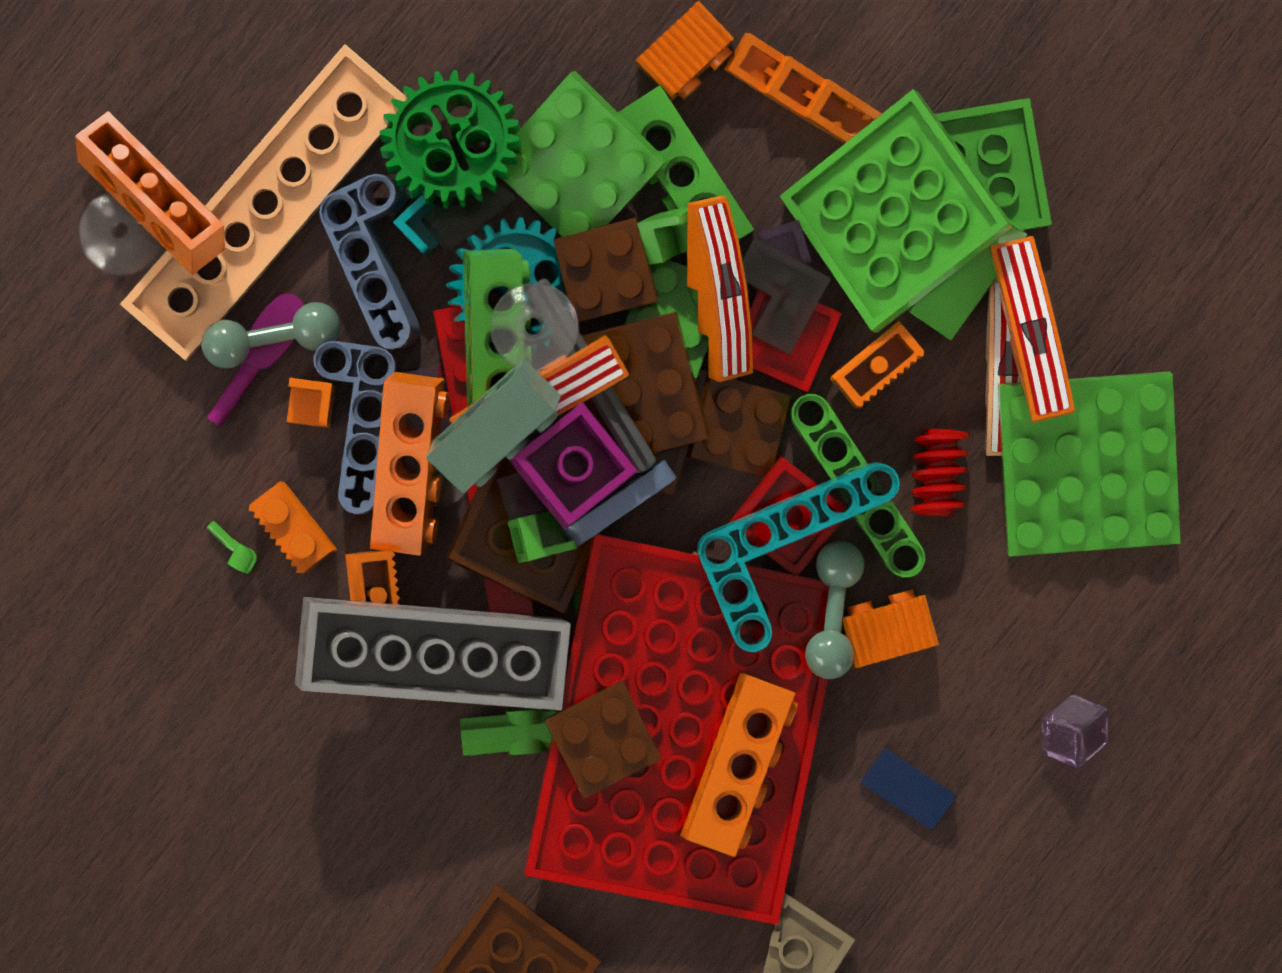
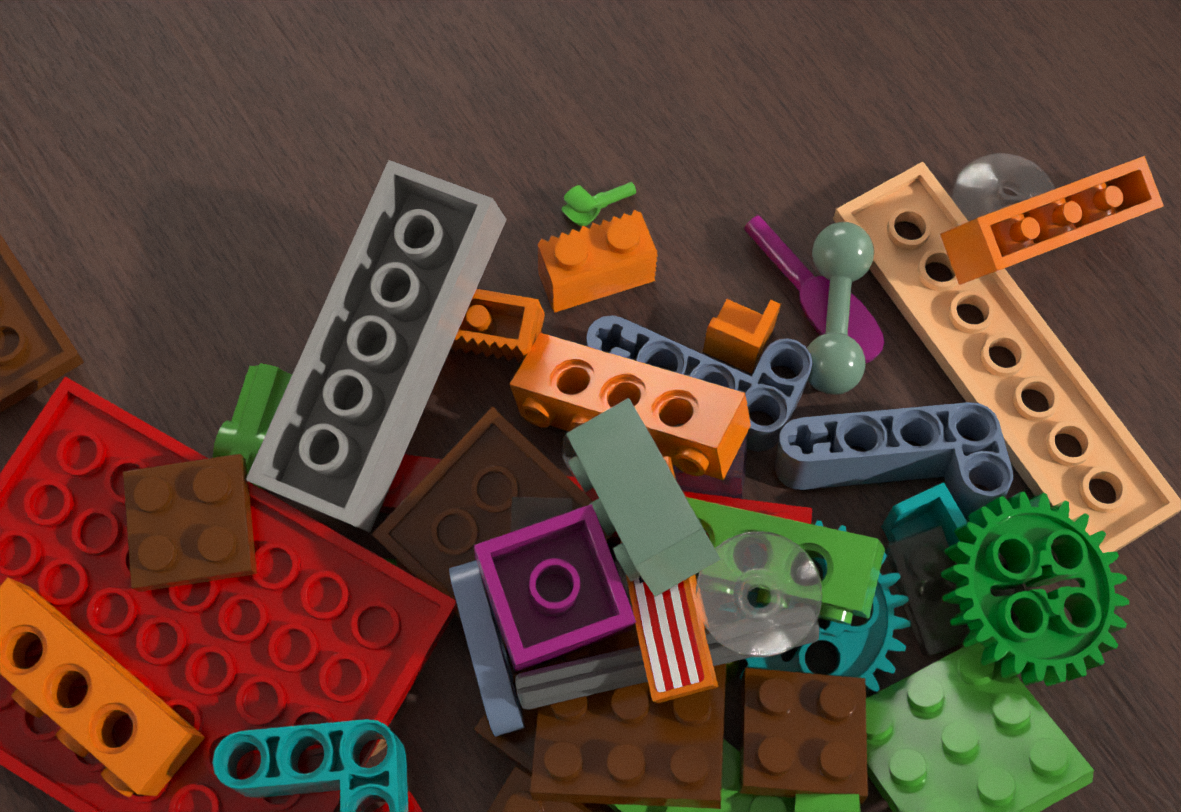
camera: 105 degrees right, 20 degrees down
bright green panel [507,511,577,563] -> none

